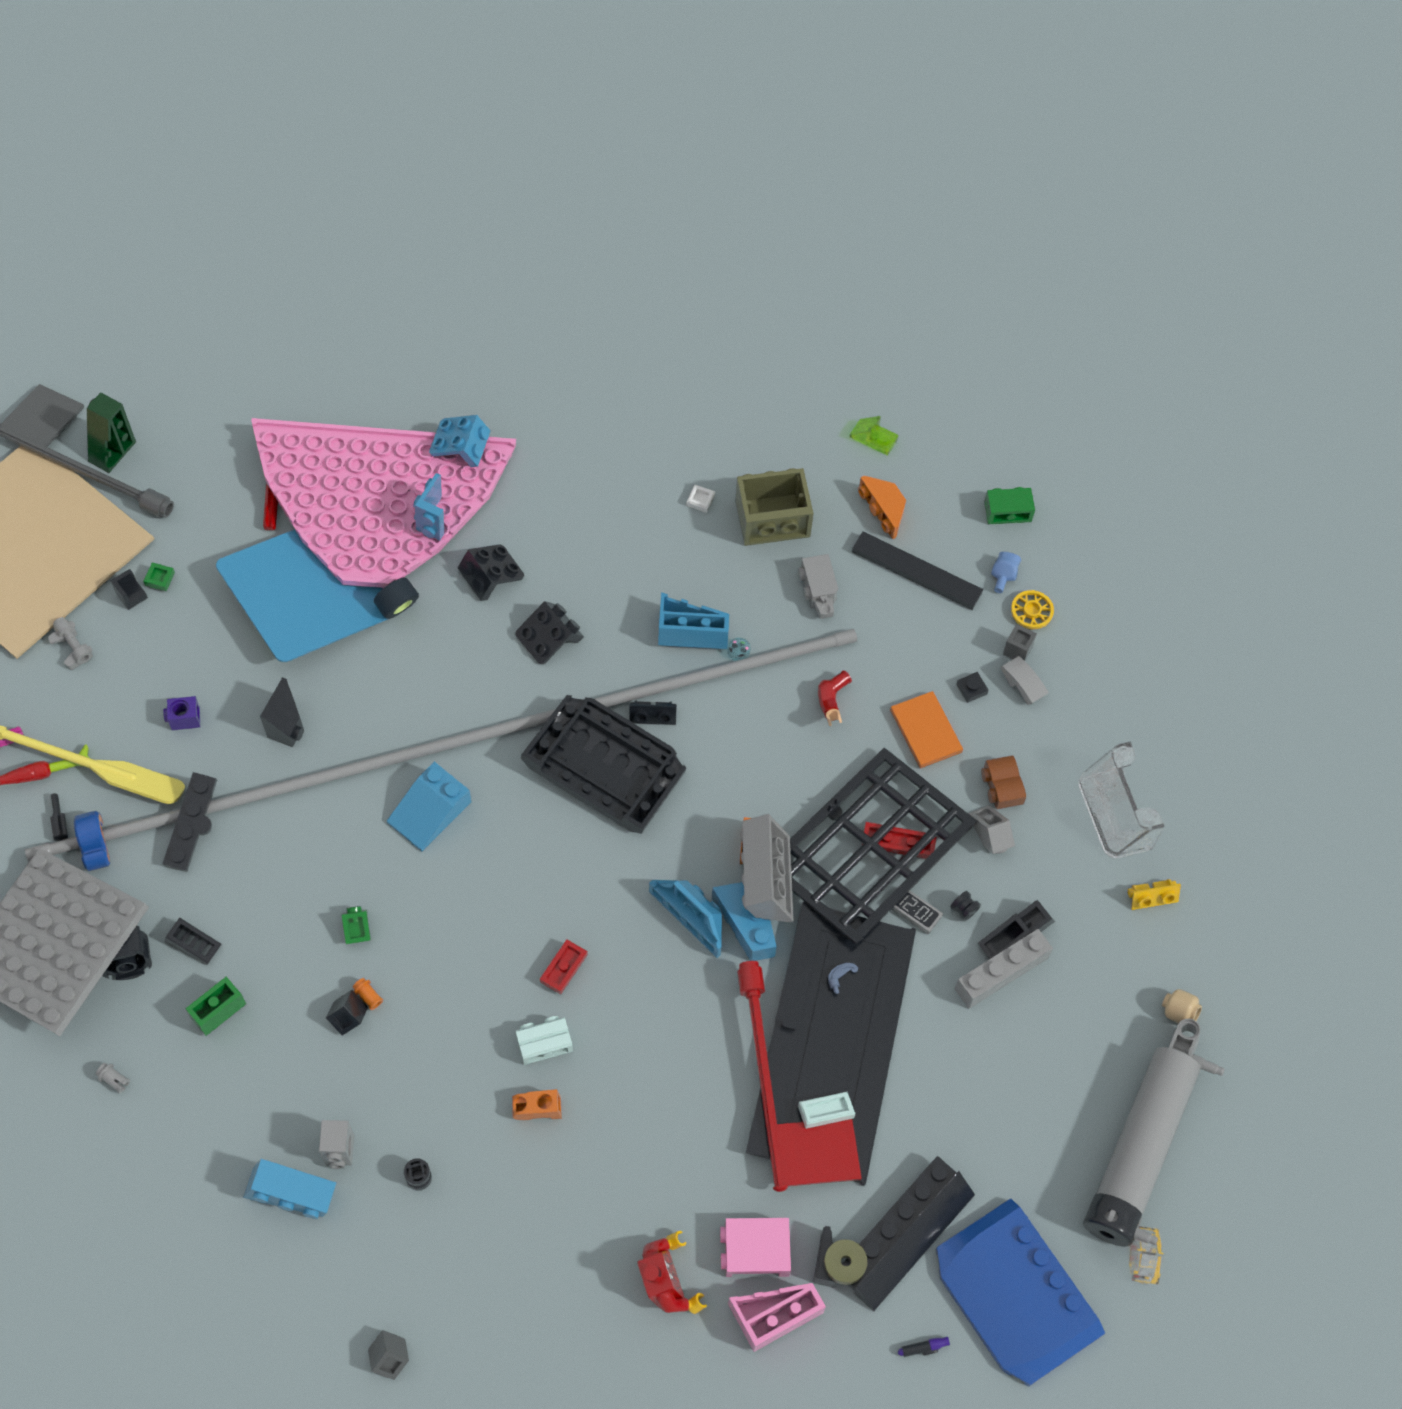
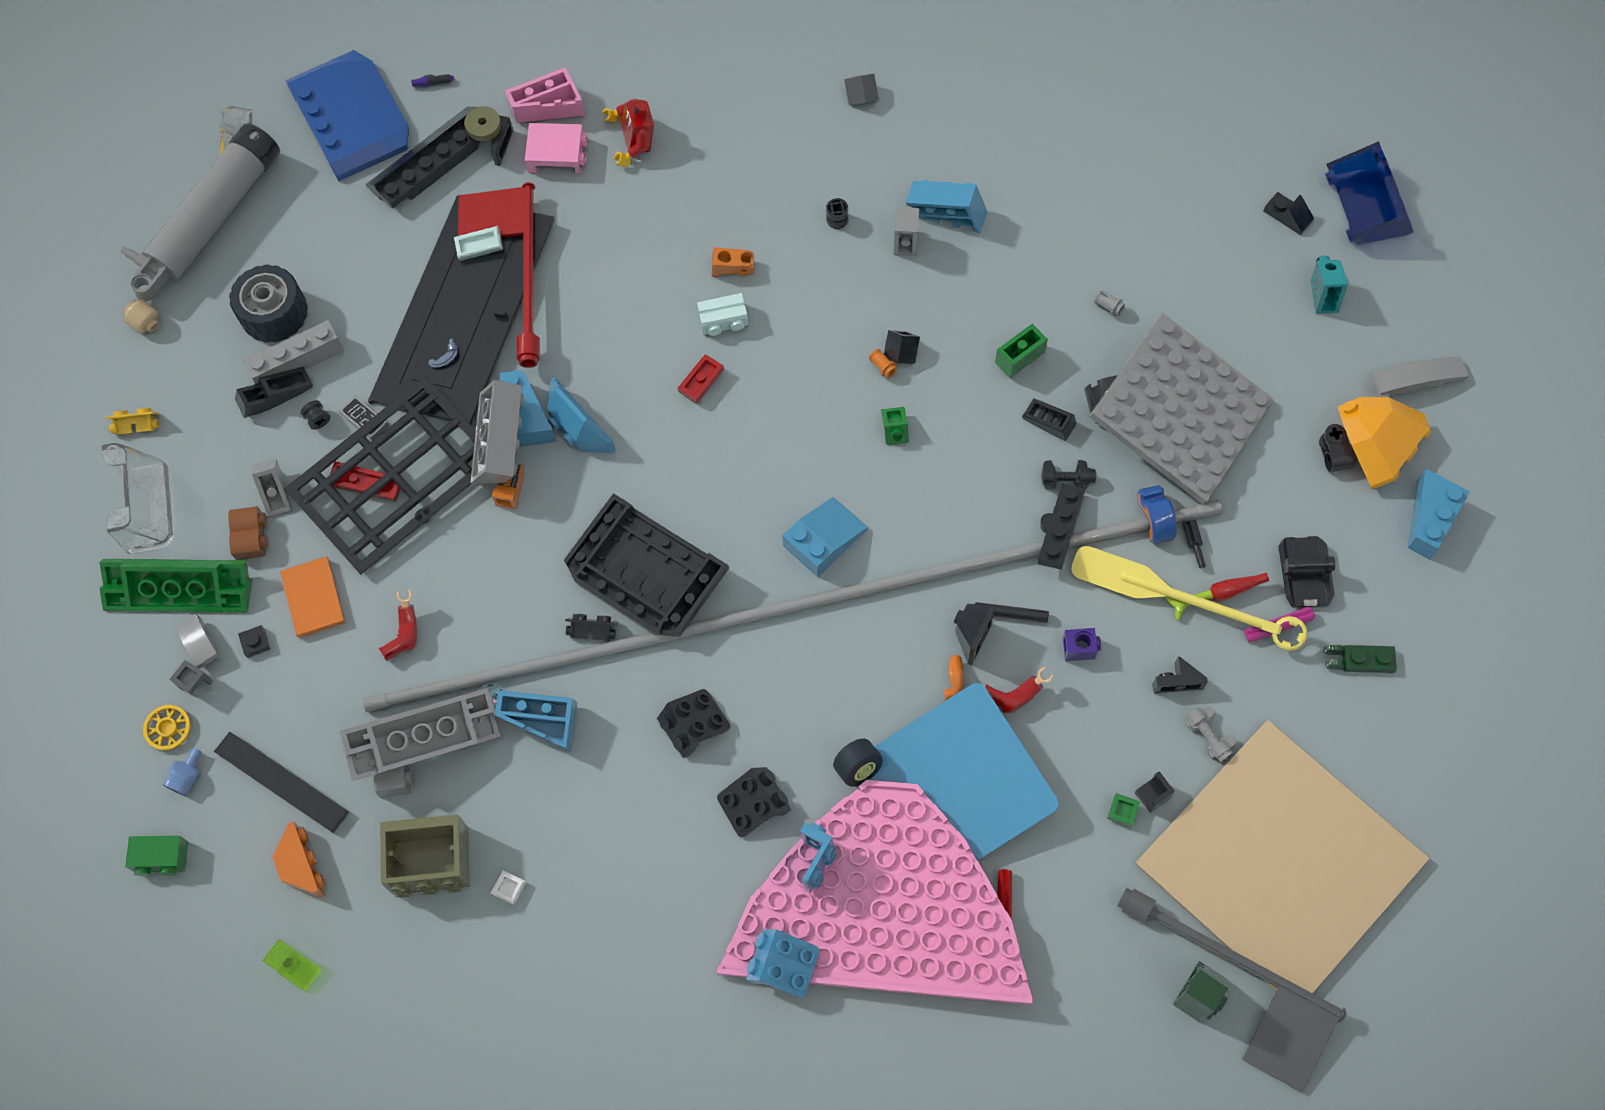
camera: 170 degrees left, 5 degrees up
none -> green slope [99,559,253,612]
none -> black wheel [229,264,308,342]
none -> light grey slope [339,688,501,782]
none -> orange arm [944,655,964,700]
none -> black piece [975,602,1049,623]
none -> red arm [985,667,1053,713]
none -> black piece [1041,460,1096,489]
none -> black slope [1152,656,1208,694]

